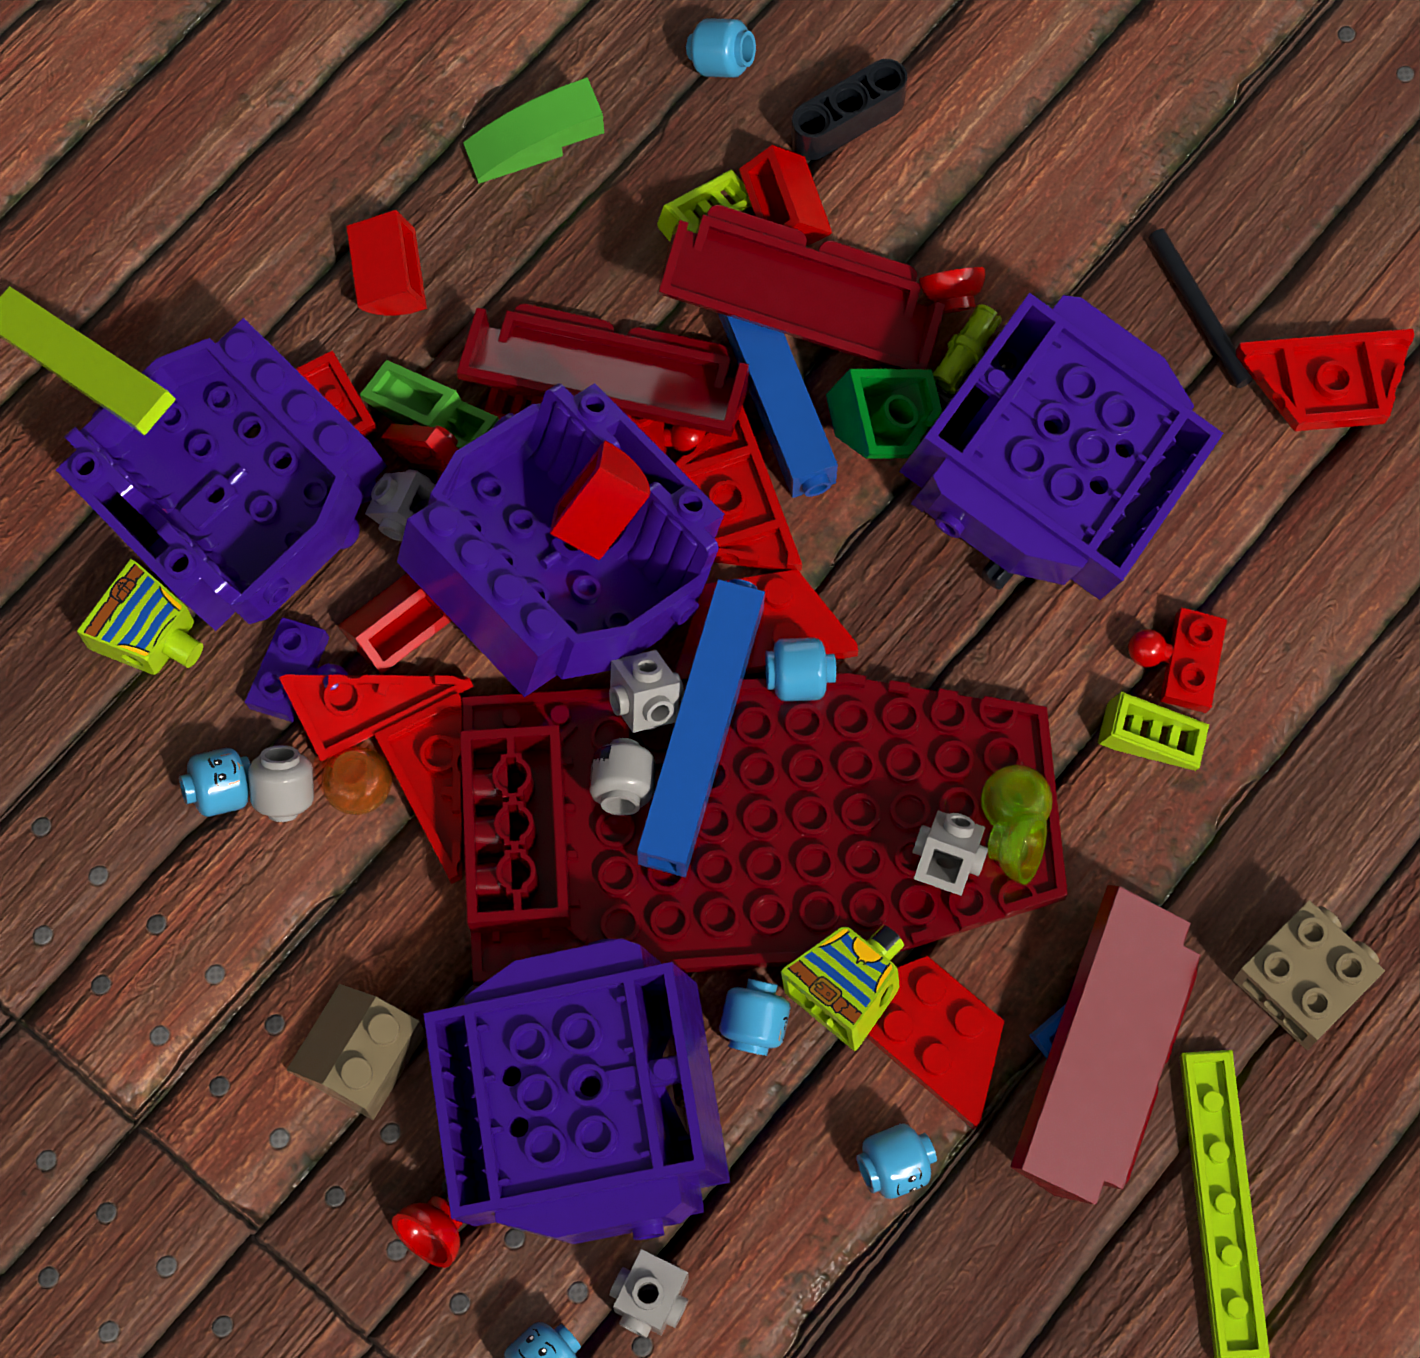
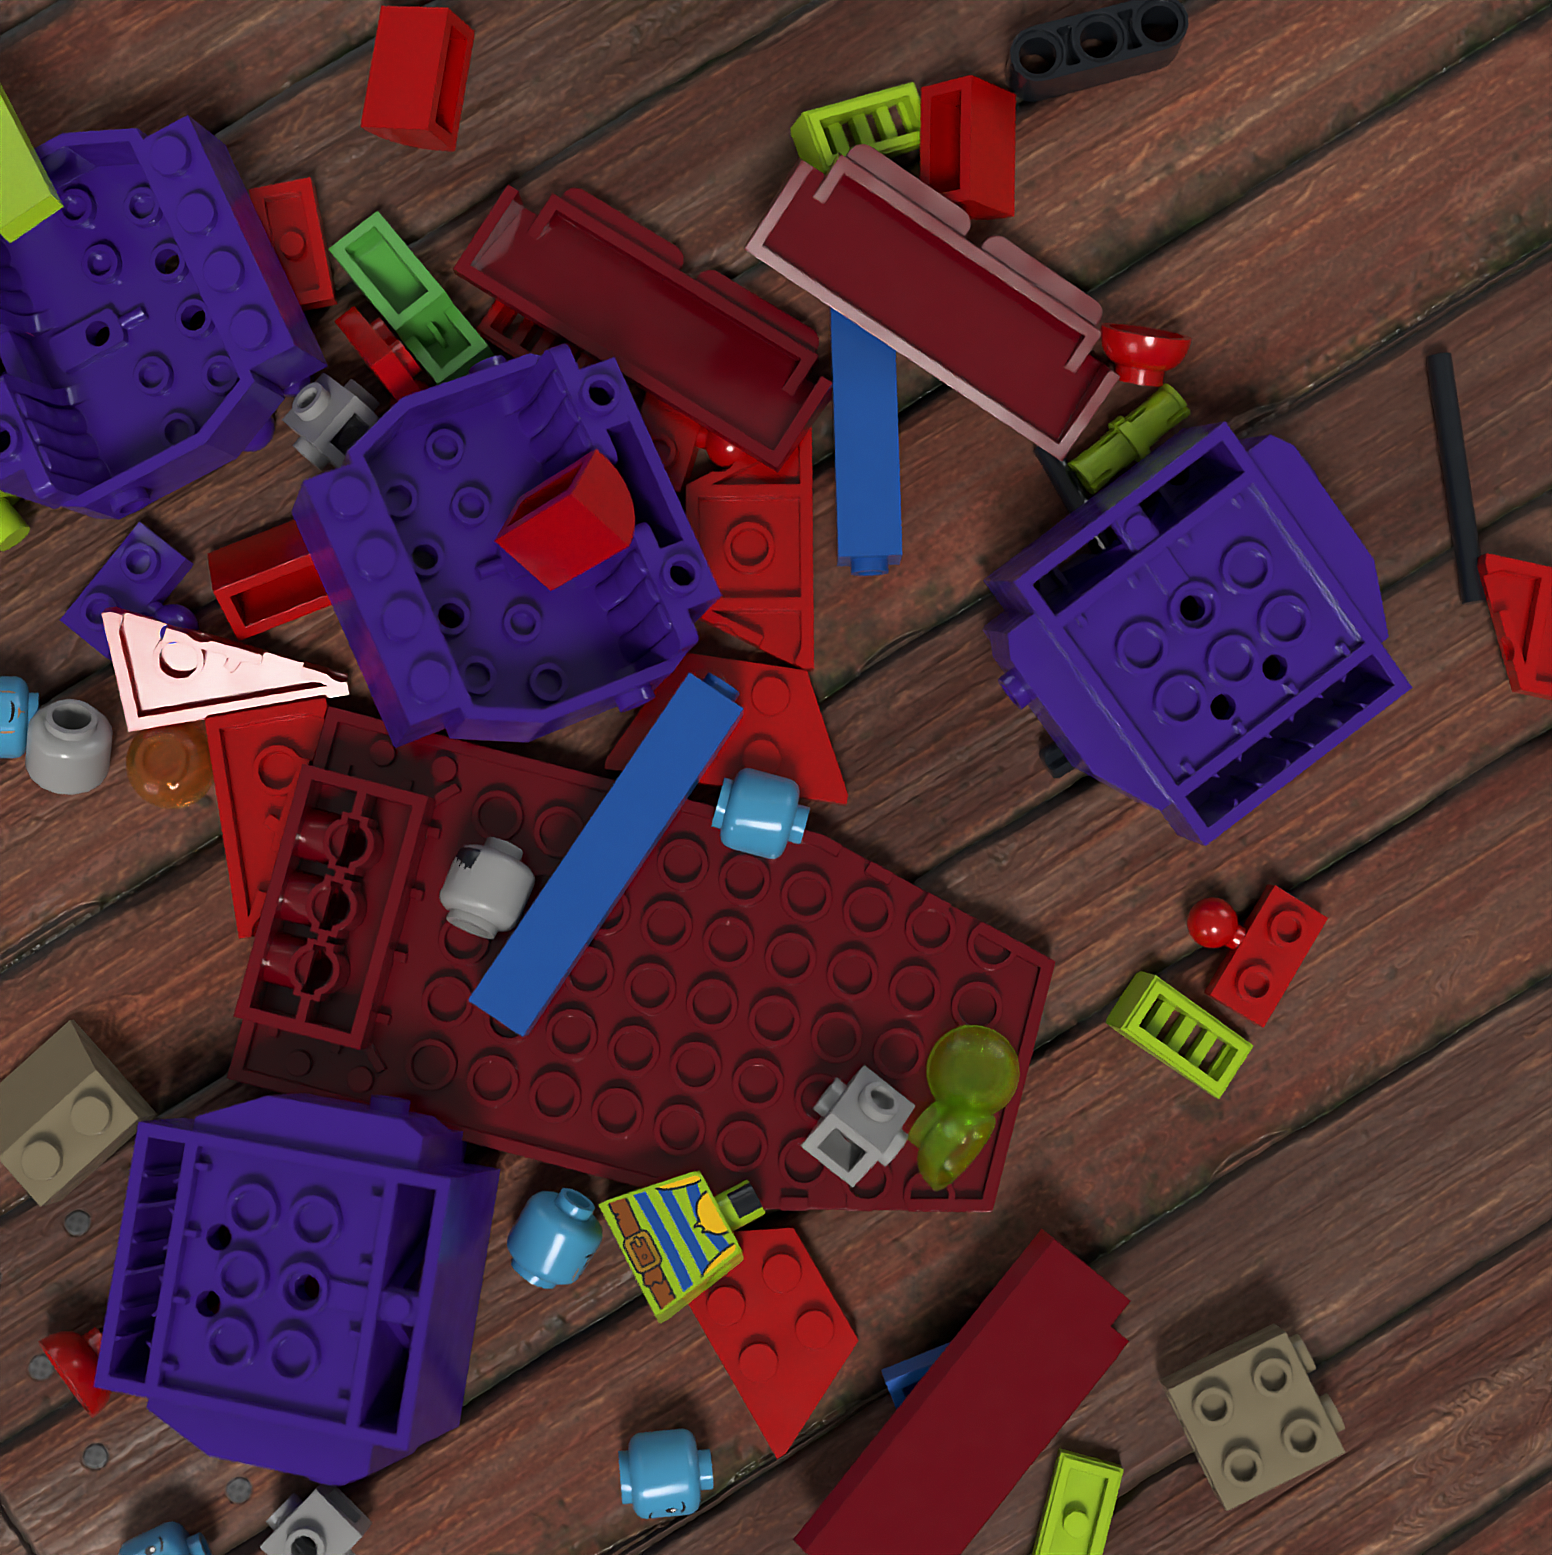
camera: 20 degrees right, 15 degrees up
light grey brick [609,650,684,733] -> none
green slope [826,369,942,459] -> none

